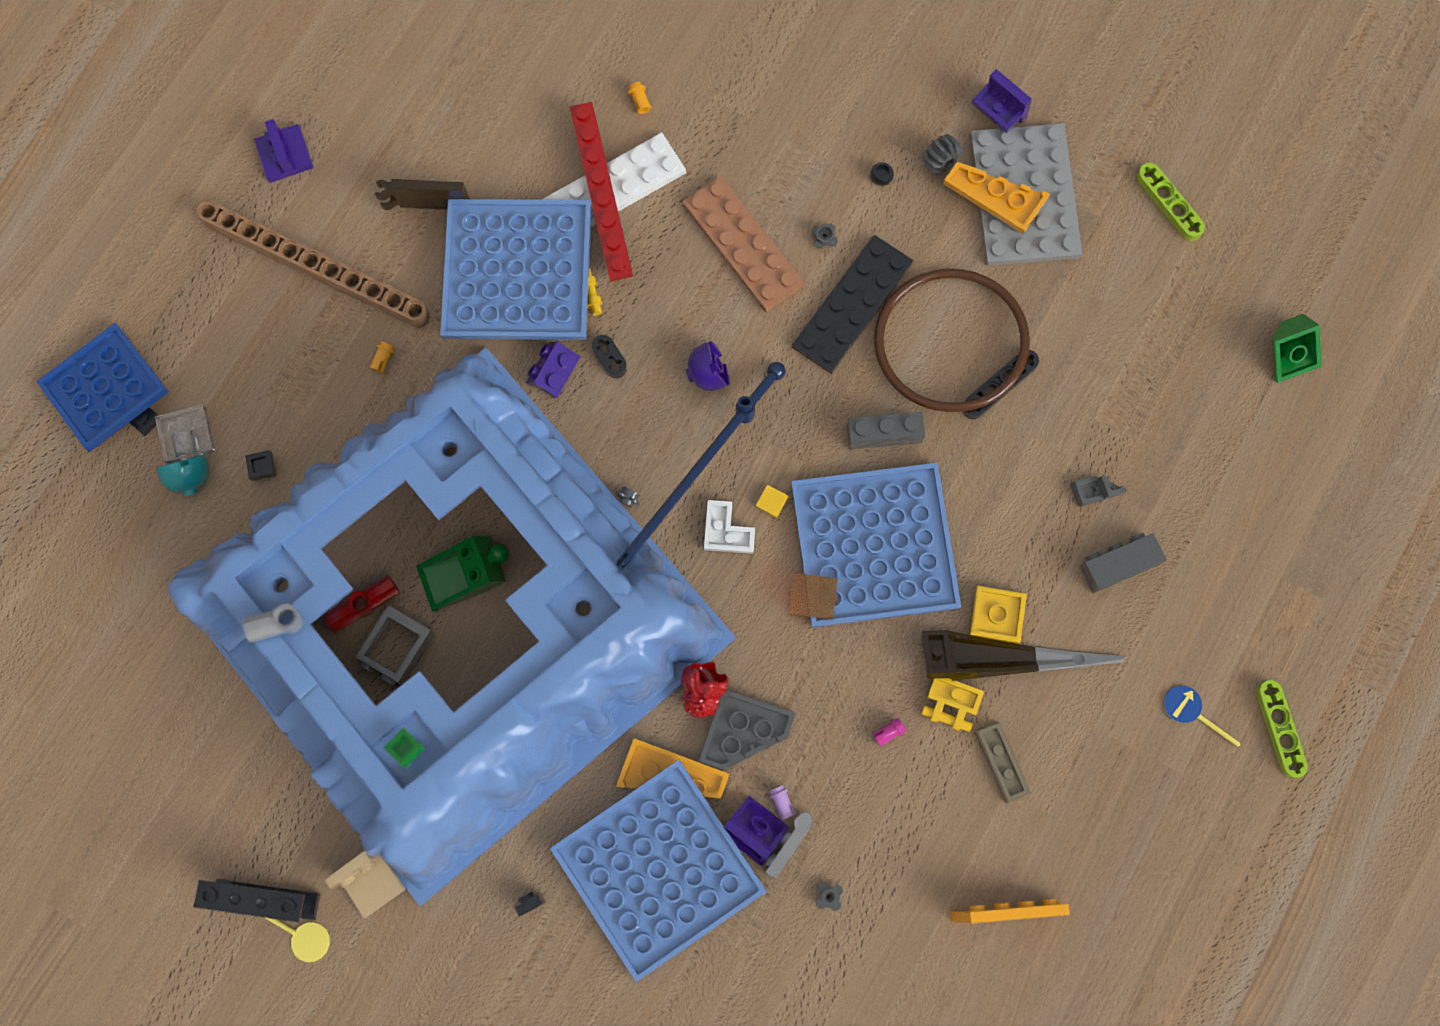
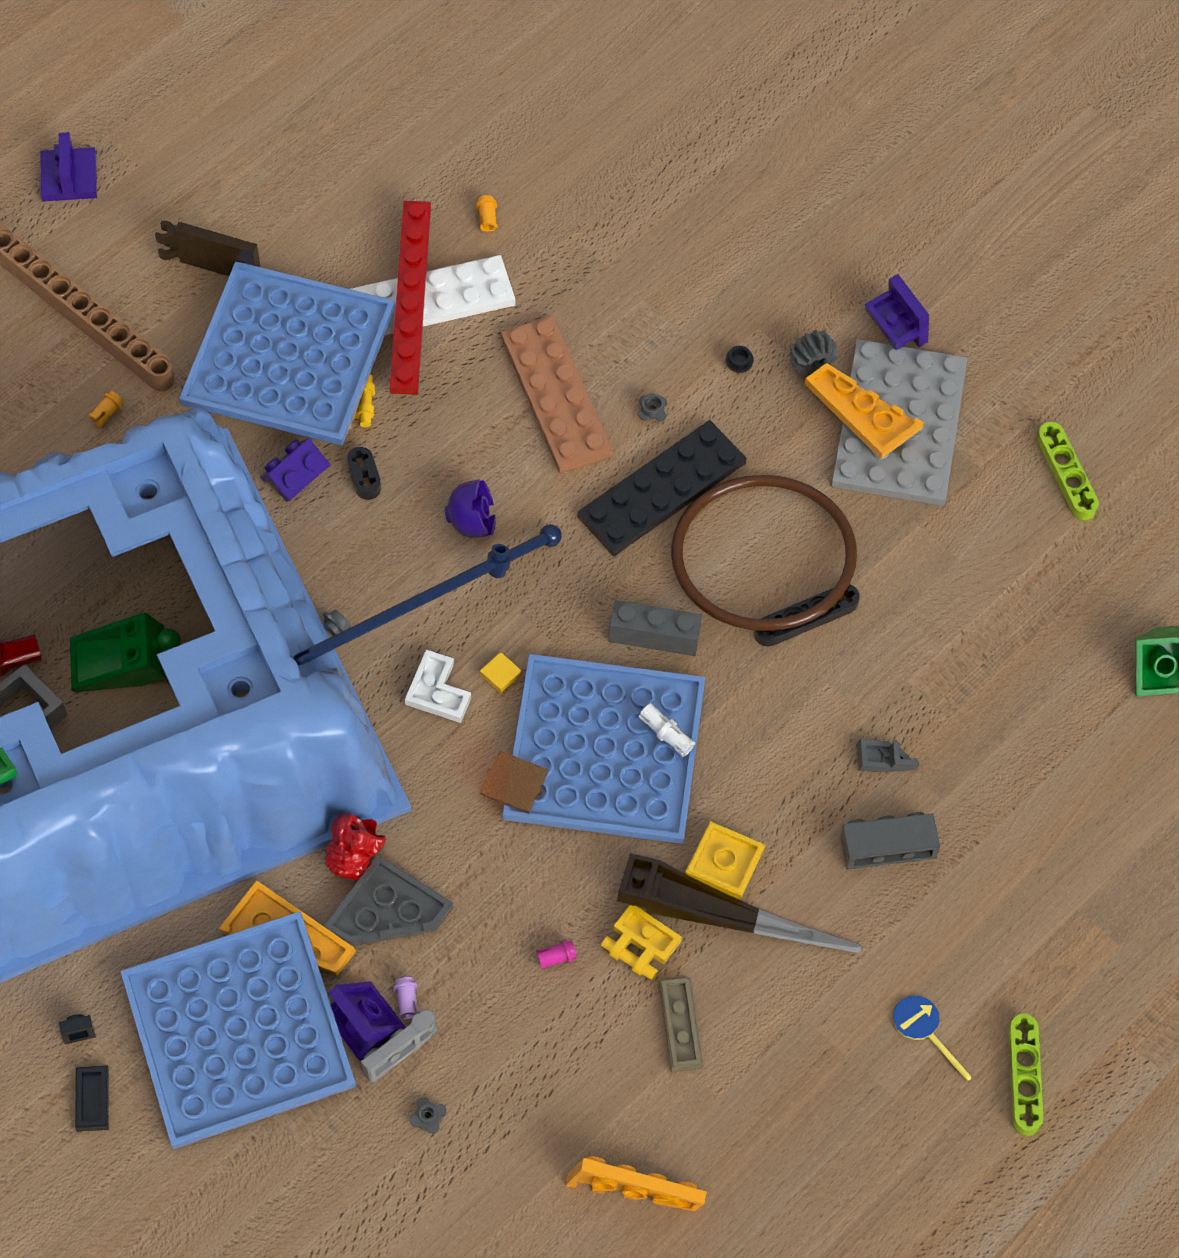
camera: 10 degrees right, 15 degrees down
none -> black tile [75,1065,109,1132]
none -> white pin [638,703,695,757]

